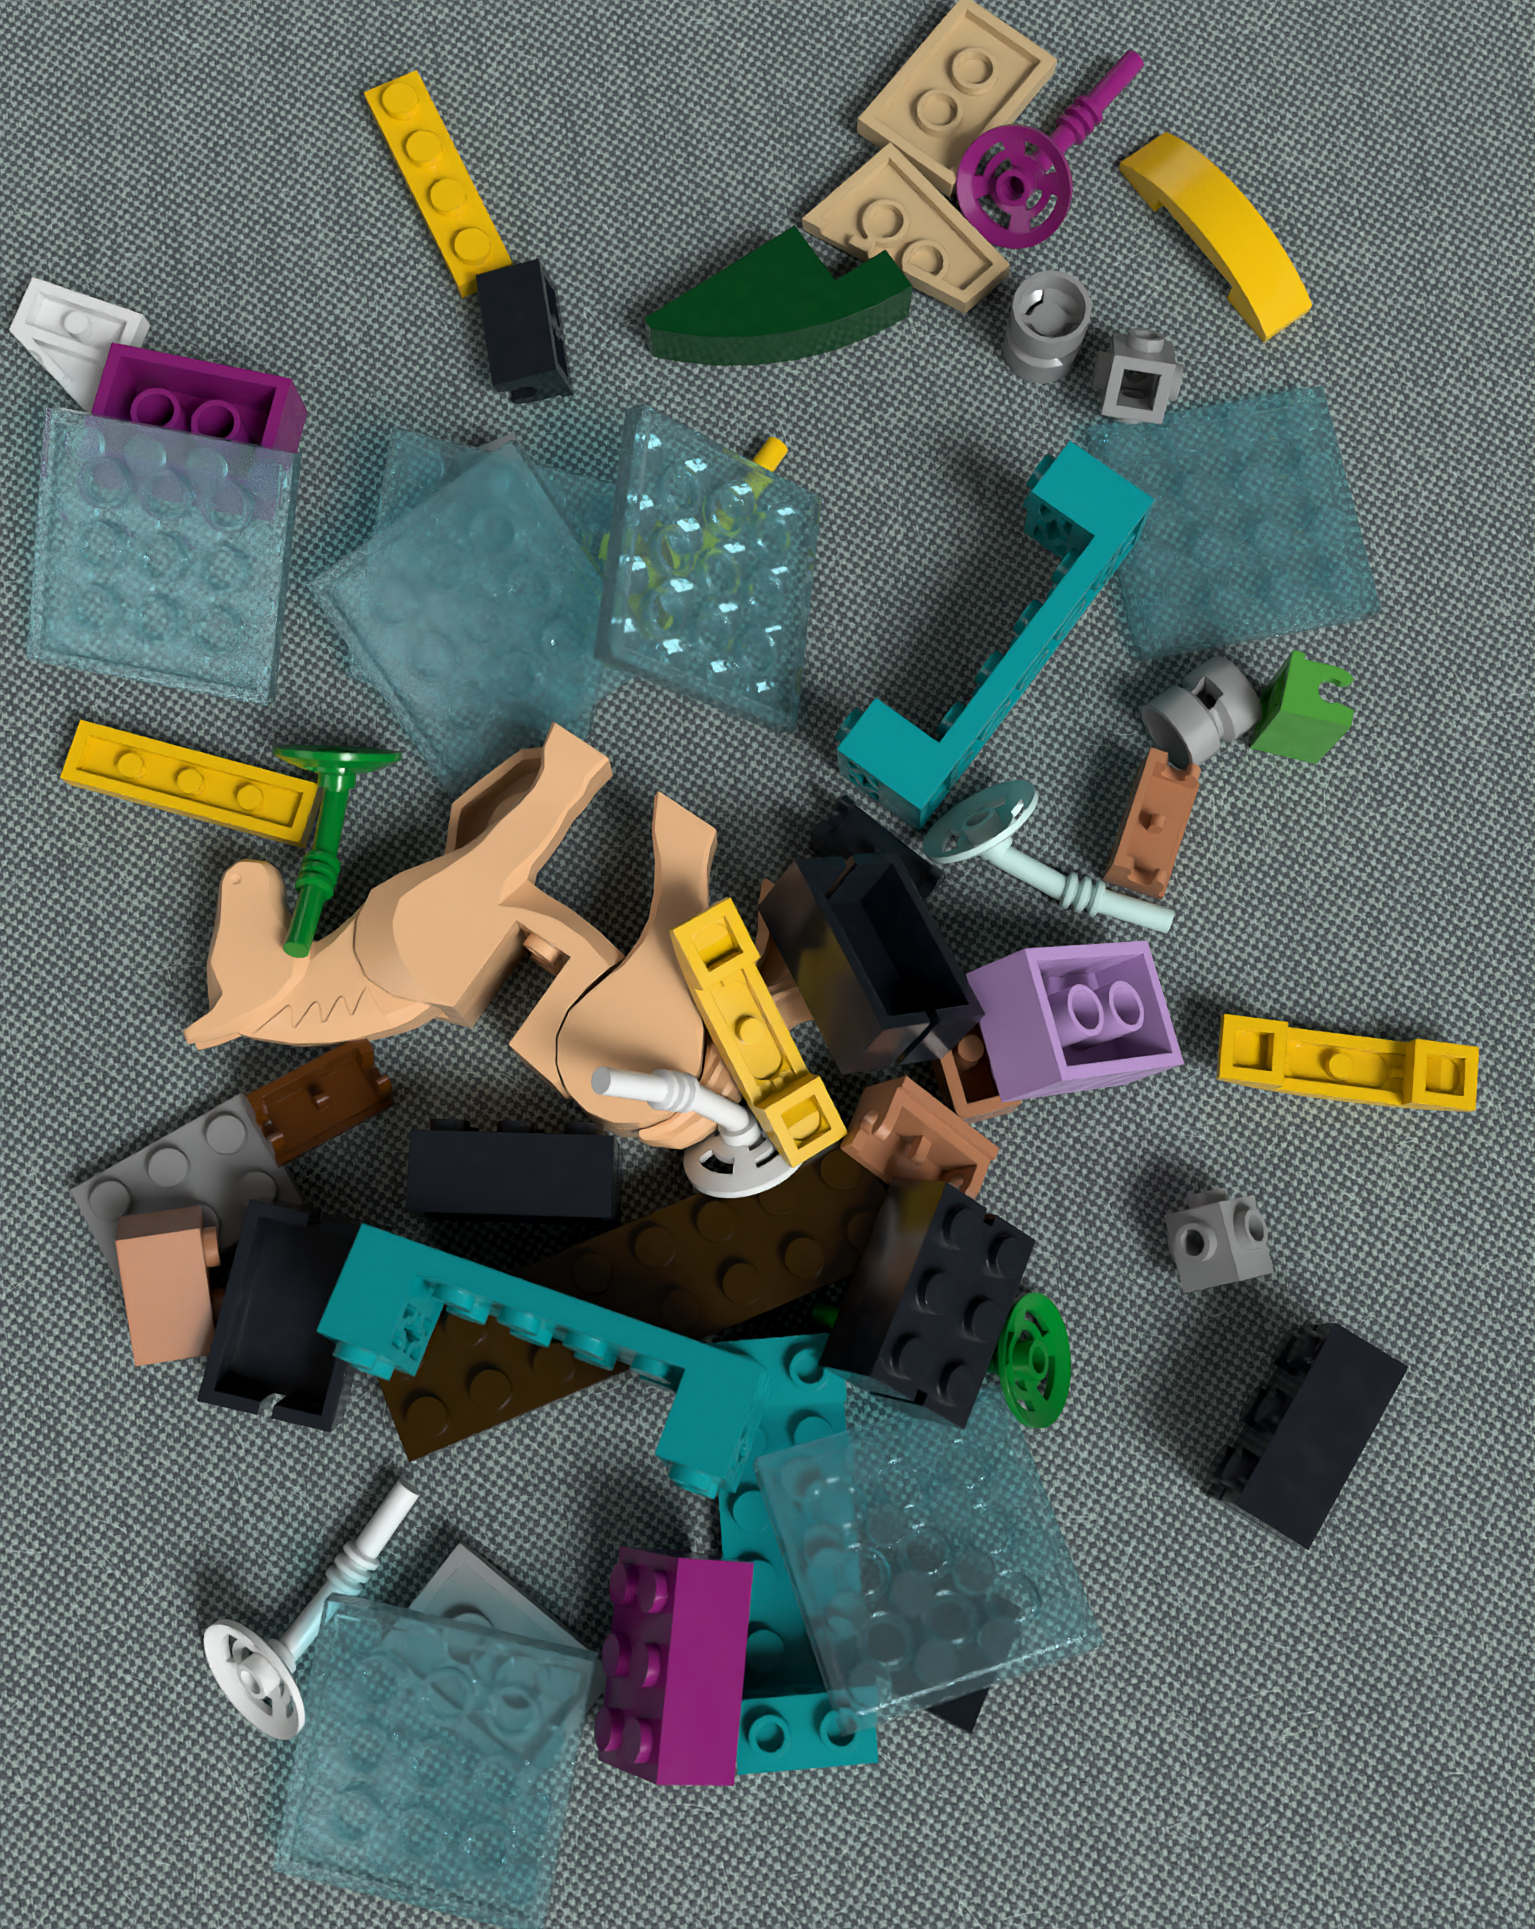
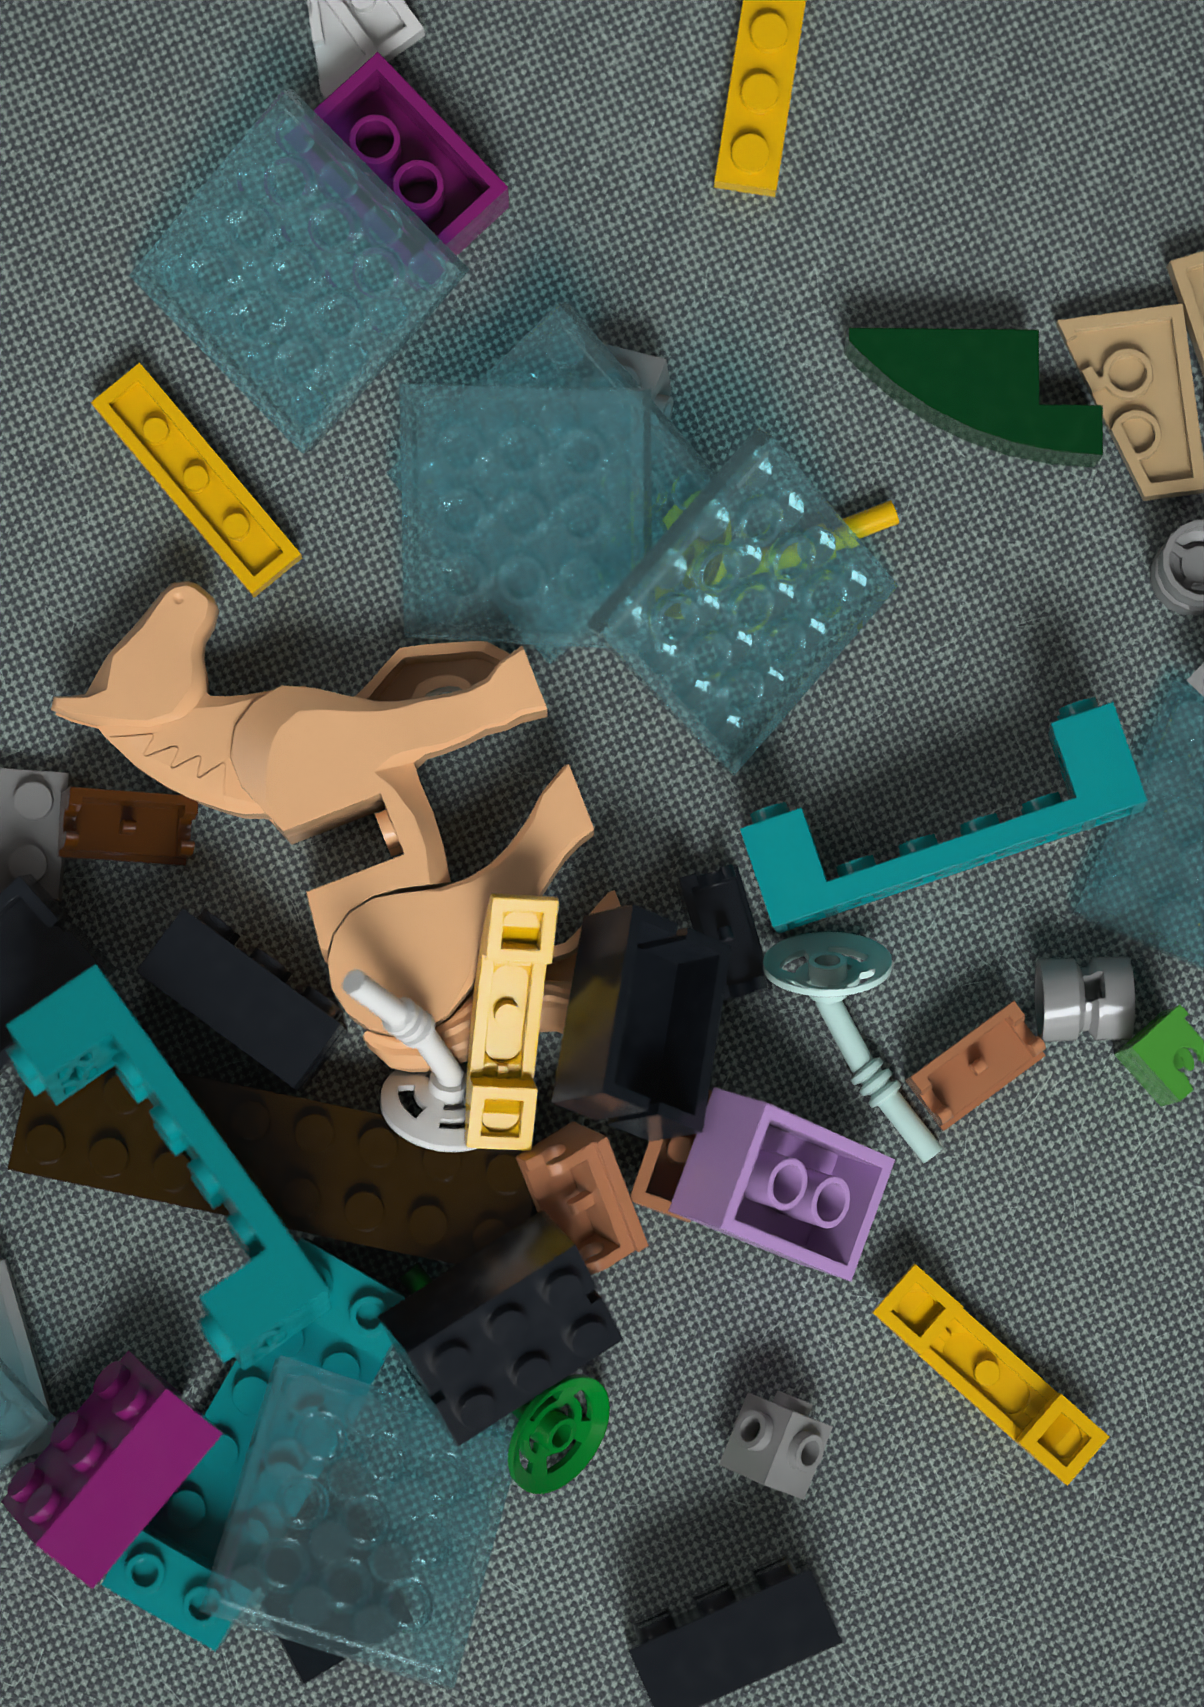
camera: 30 degrees right, 5 degrees up
green dish [272,745,402,958] -> none
black hinge [476,258,574,404] -> none

